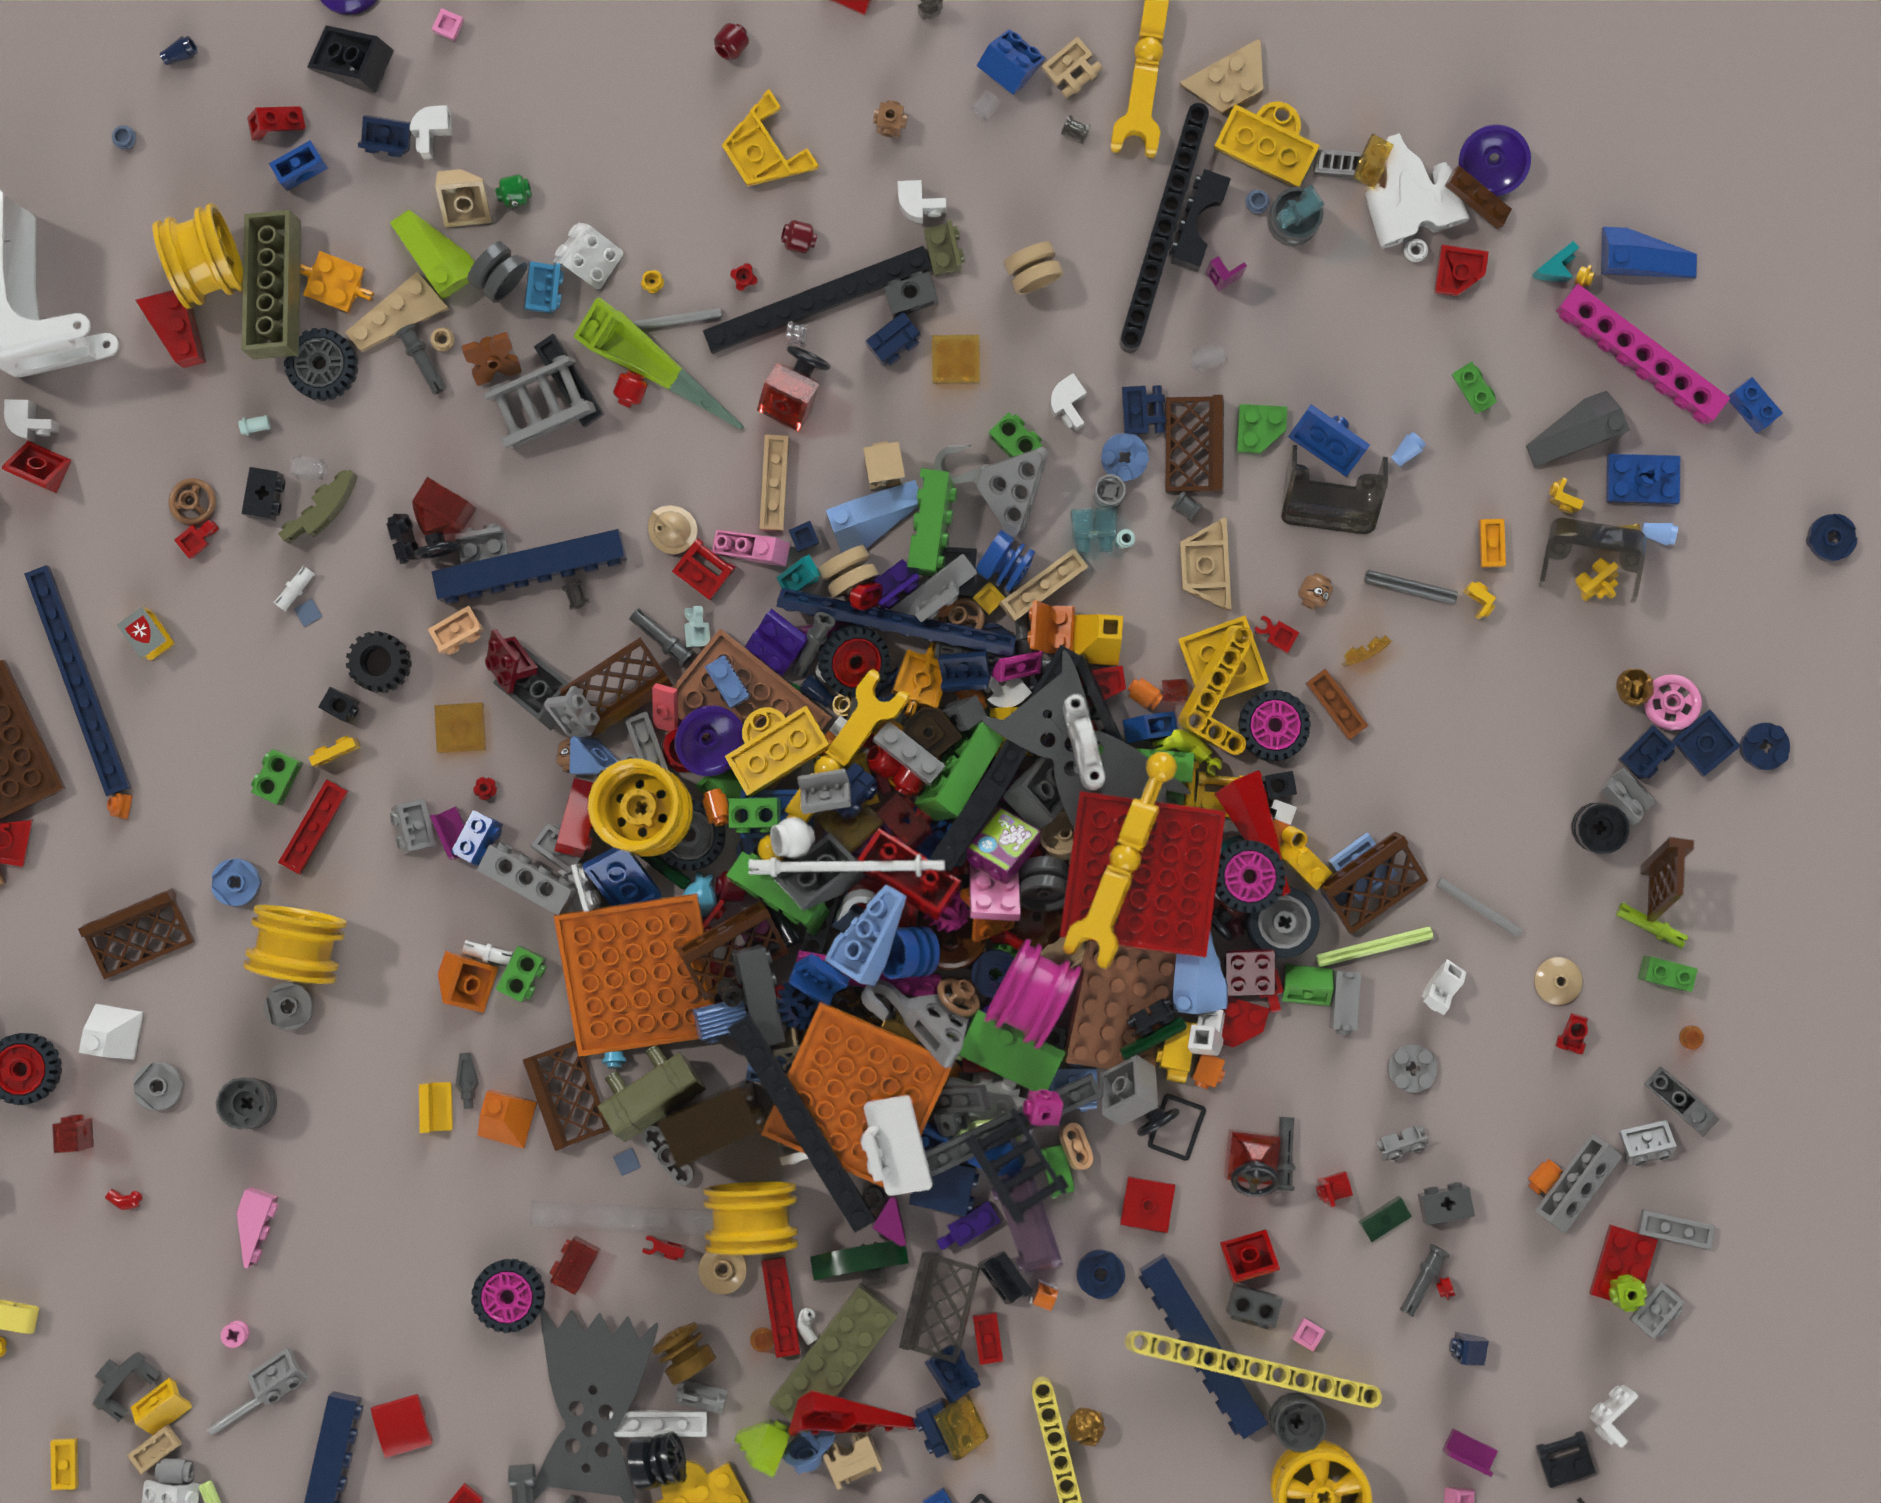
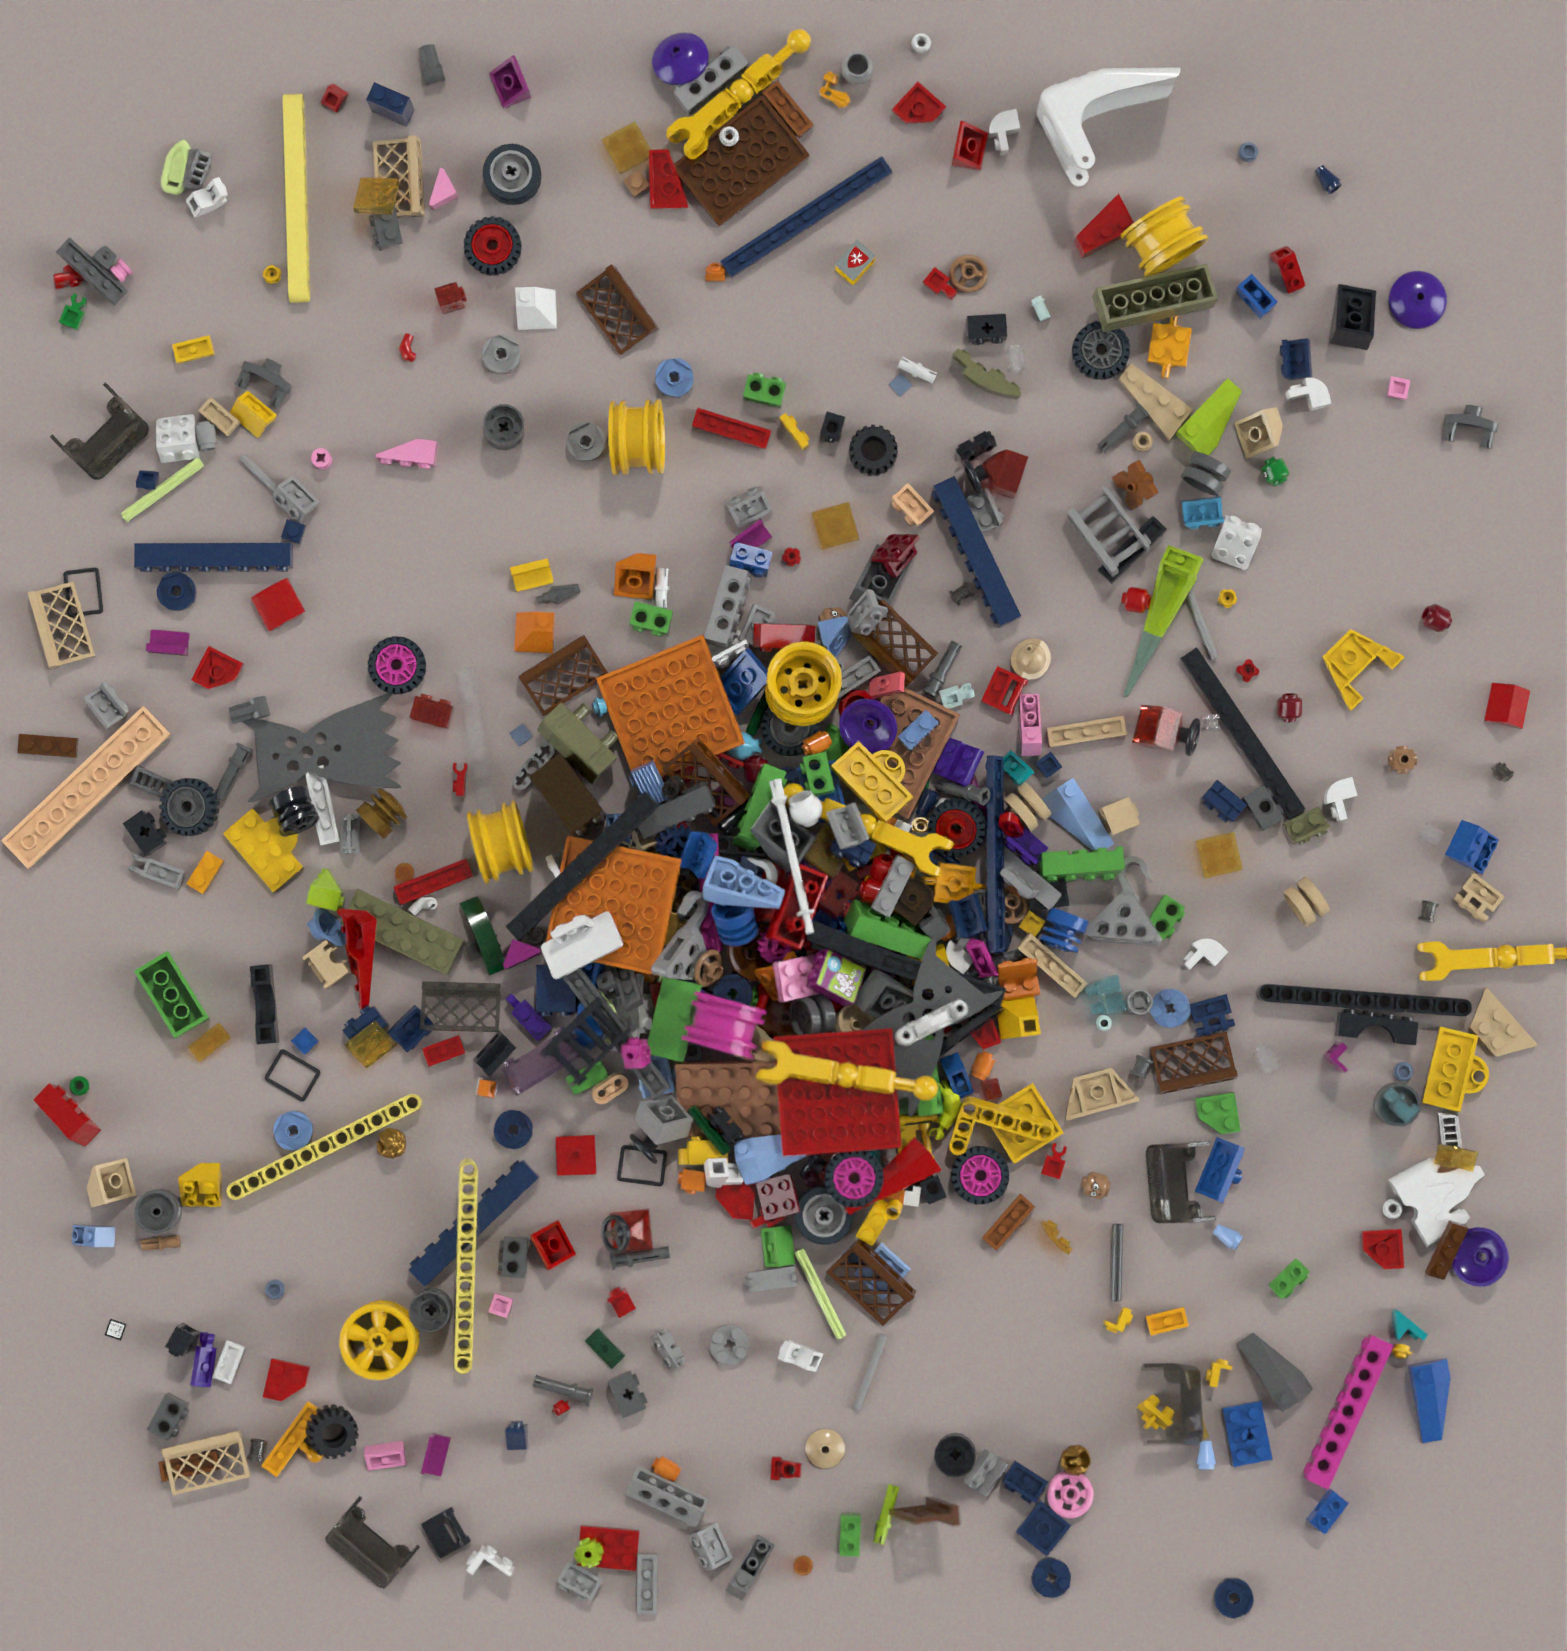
camera: 80 degrees right, 0 degrees up
tan dish [698,1252,747,1295] -> none
none -> dark blue plate [281,519,306,544]

